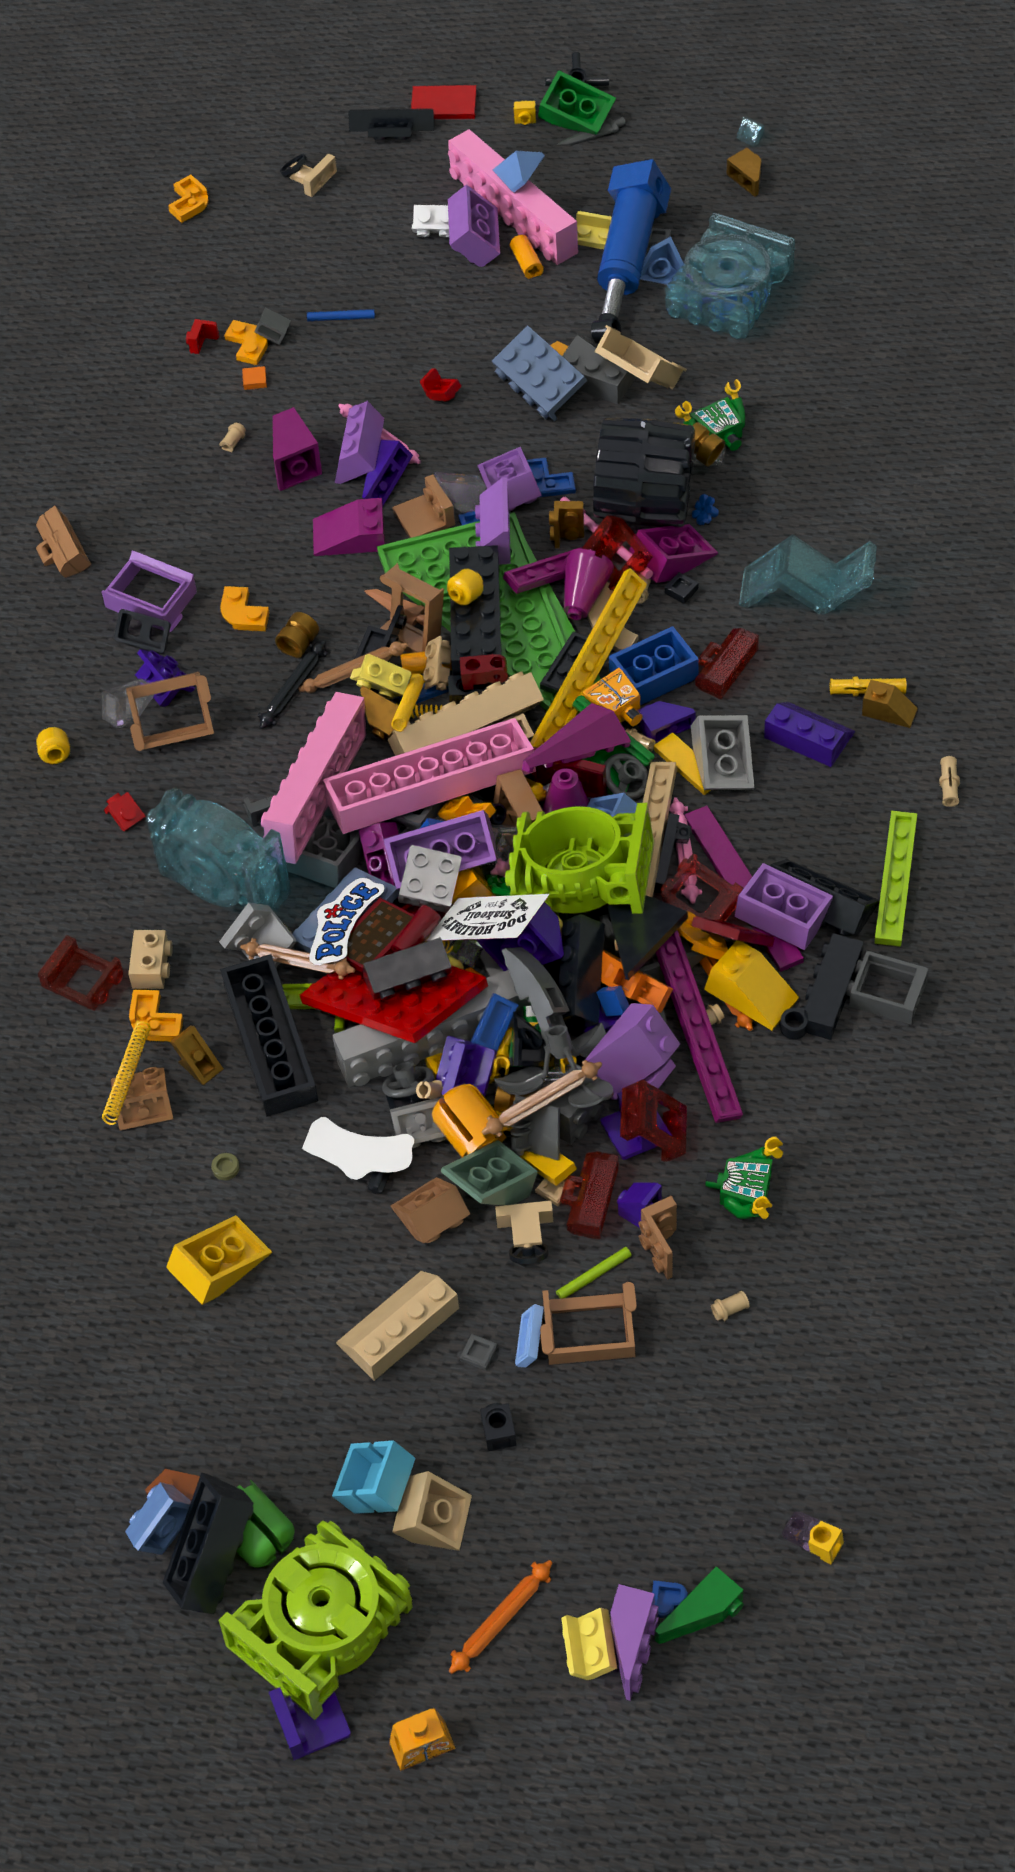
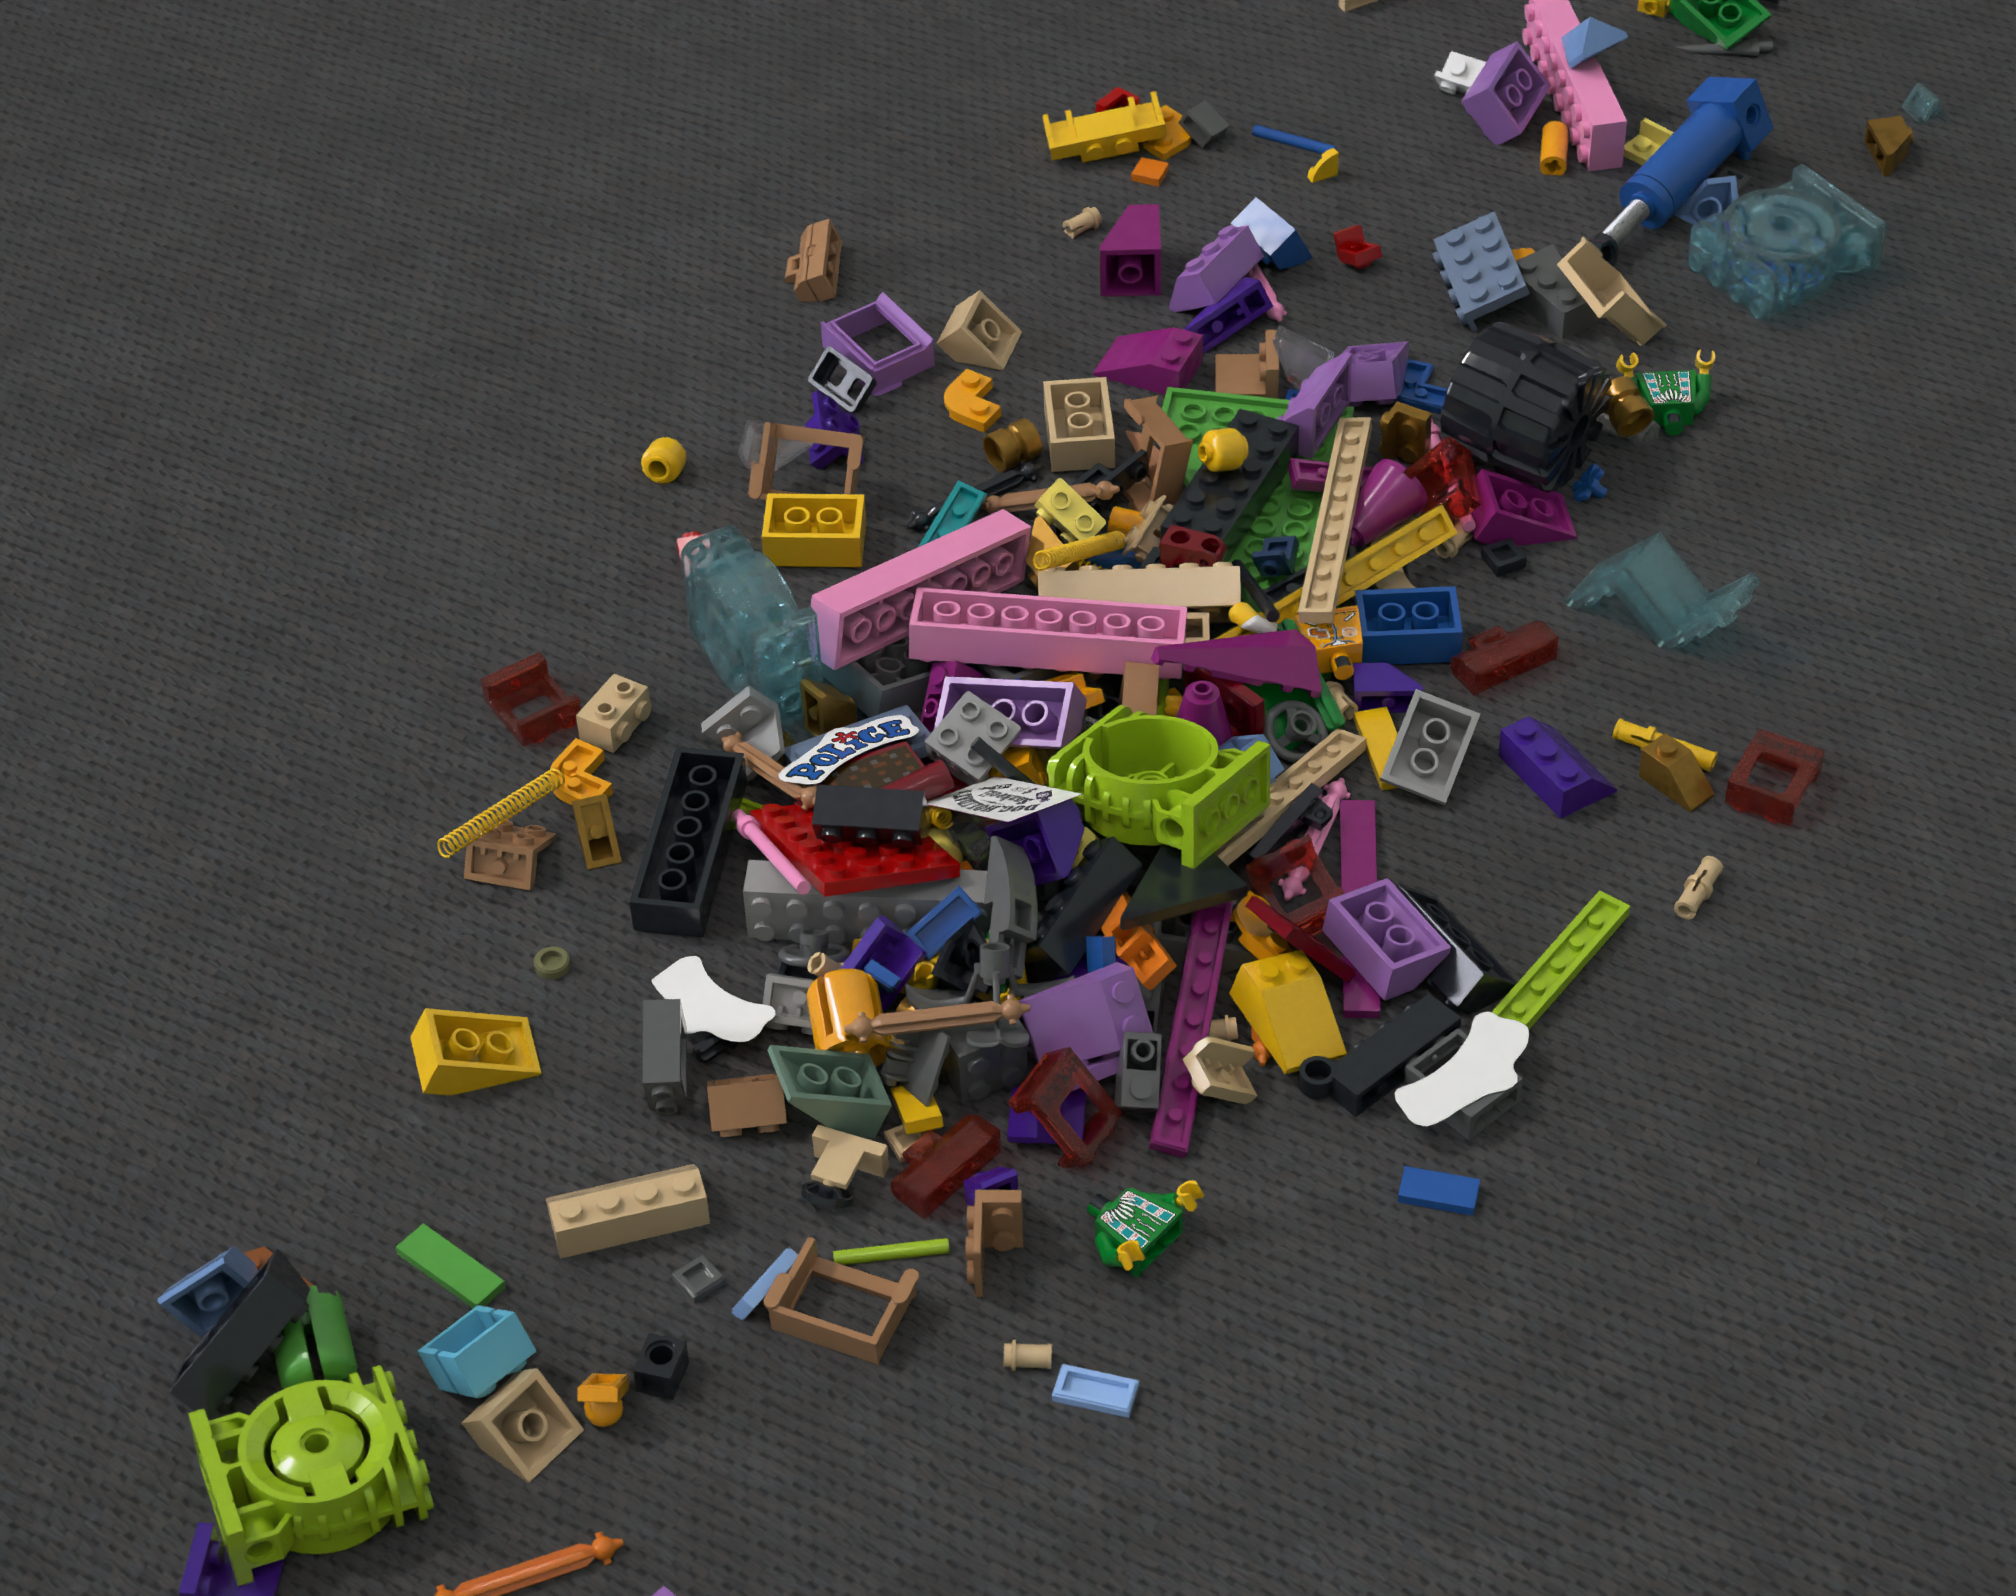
camera: 25 degrees right, 10 degrees down
none -> bright green tile [396,1223,506,1308]
none -> light orange tile [577,1373,630,1427]
none -> dark grey window [642,999,687,1115]
none -> bright pink bar [732,809,811,895]
none -> yellow brick [761,493,866,567]
none -> pearl gold slope [800,678,857,737]
none -> blue tile [864,960,901,993]
none -> teal tile [917,480,987,548]
none -> tan slope [937,290,1022,370]
none -> black bar [970,737,1037,785]
none -> yellow bracket [1042,91,1167,163]
none -> tan brick [1043,377,1115,472]
none -> light blue tile [1052,1364,1139,1418]
none -> dark grey slope [1115,1031,1162,1113]
none -> tan bracket [1182,1036,1257,1104]
none -> arm [1229,602,1278,634]
none -> slope [1231,197,1313,270]
none -> black bar [1232,559,1280,622]
none -> dark blue bracket [1252,536,1299,577]
none -> tan plate [1298,417,1372,624]
none -> yellow tile [1307,148,1339,183]
none -> white sticker [1394,1012,1529,1127]
none -> blue tile [1398,1166,1480,1216]
none -> clear red window [1725,728,1825,826]

